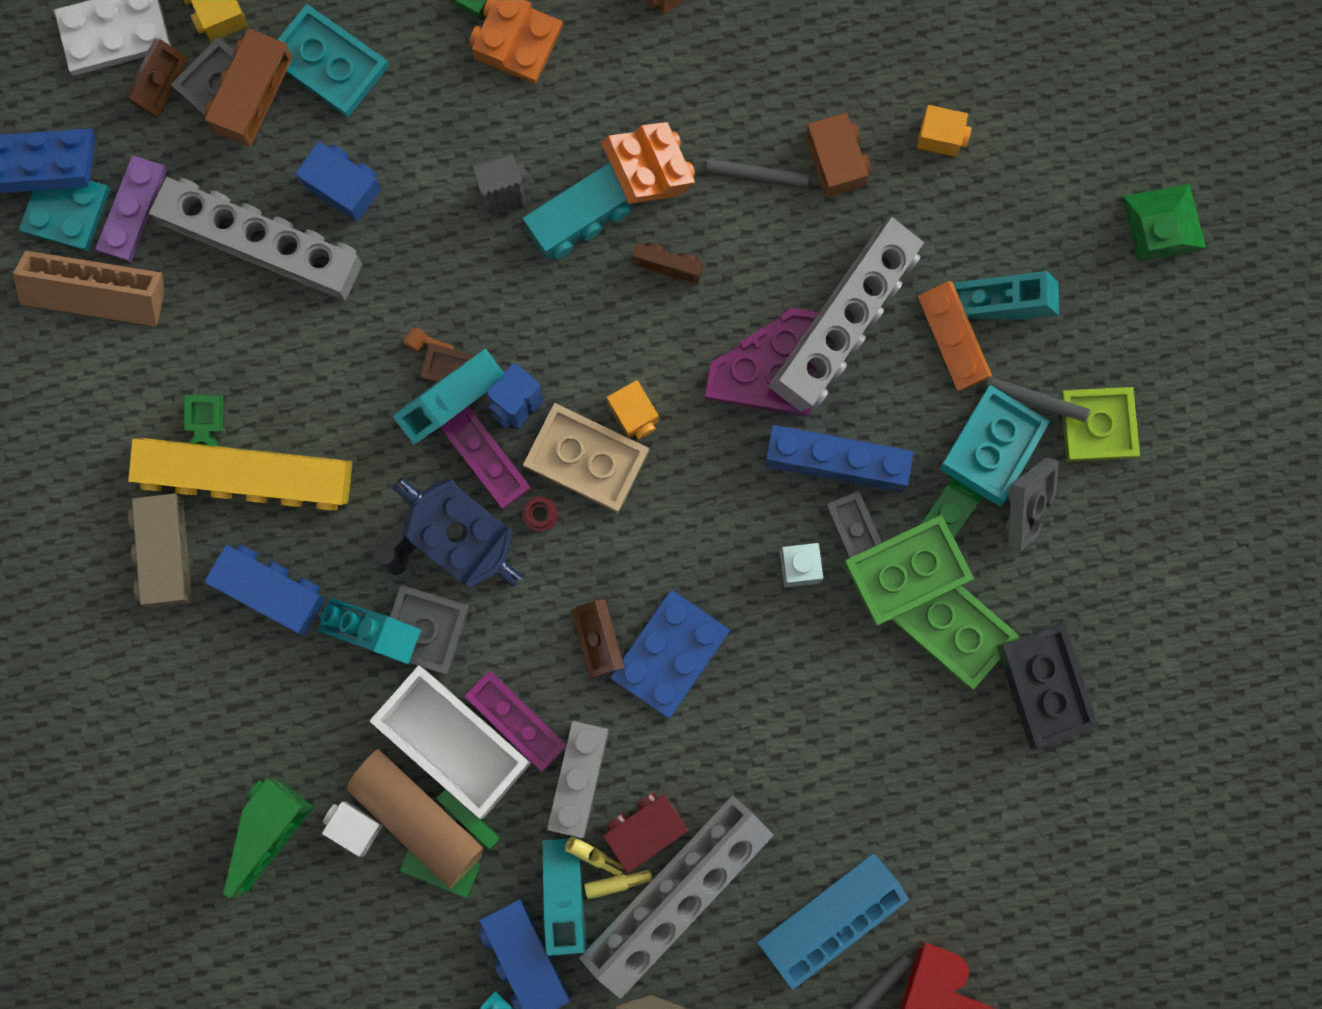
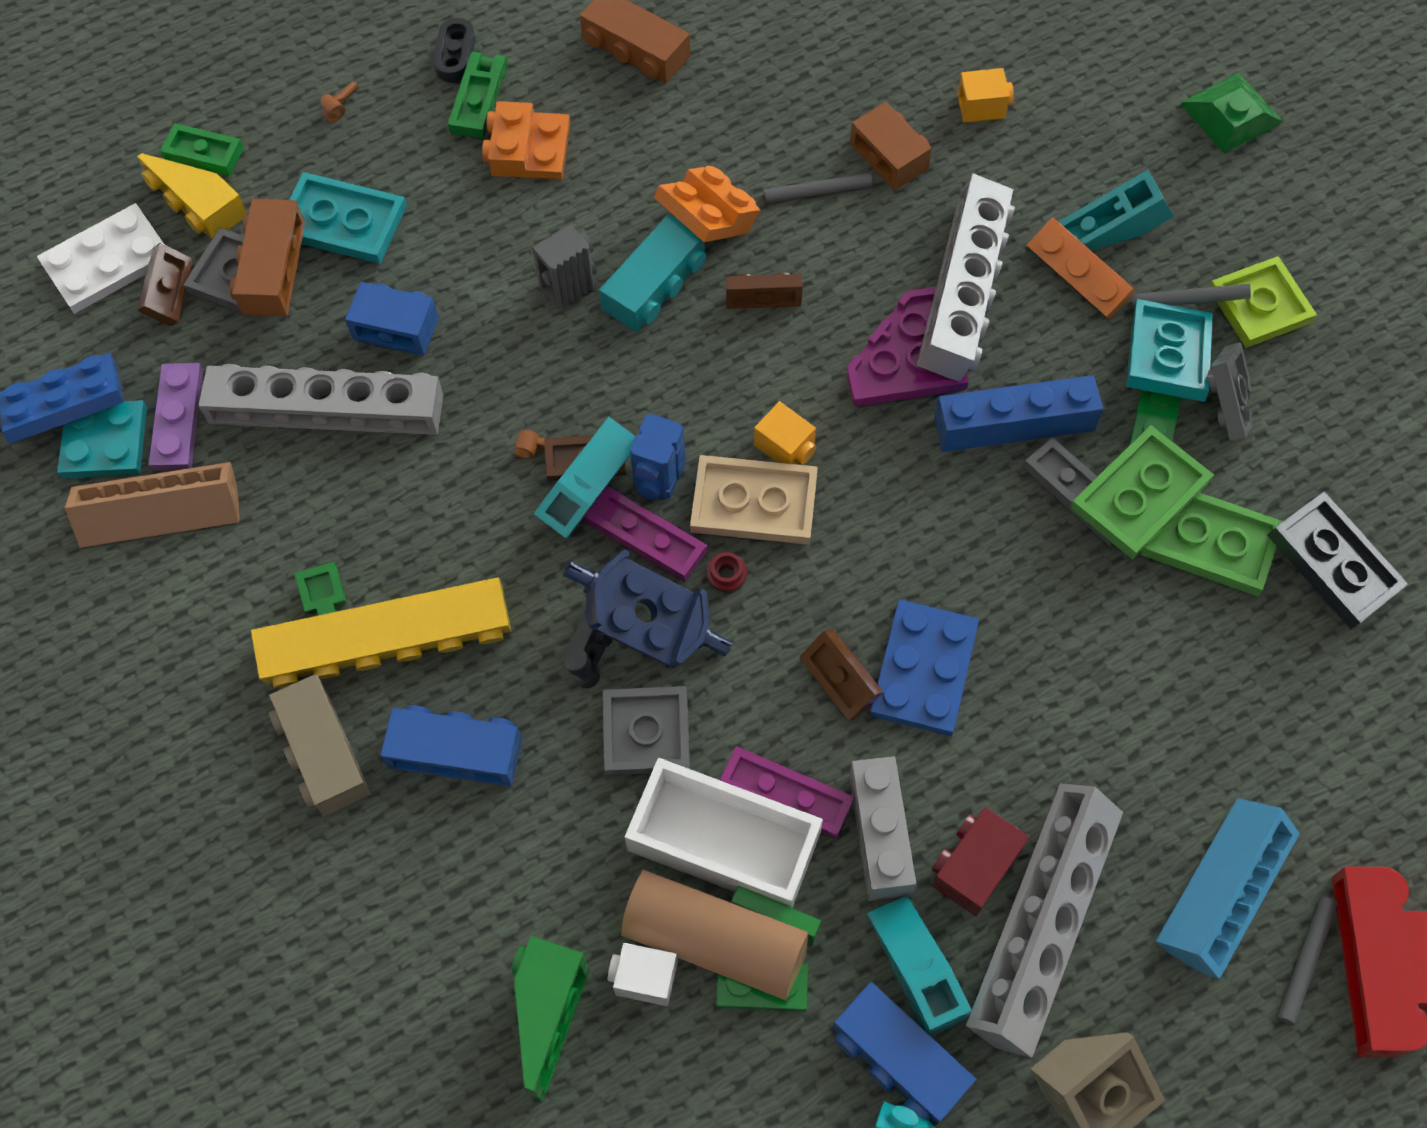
camera: 15 degrees left, 15 degrees down
teal slope [317,597,421,664] -> none
light yellow pin [565,836,624,876] -> none
light yellow pin [584,870,652,900] -> none
light aqua brick [780,543,823,588] -> none

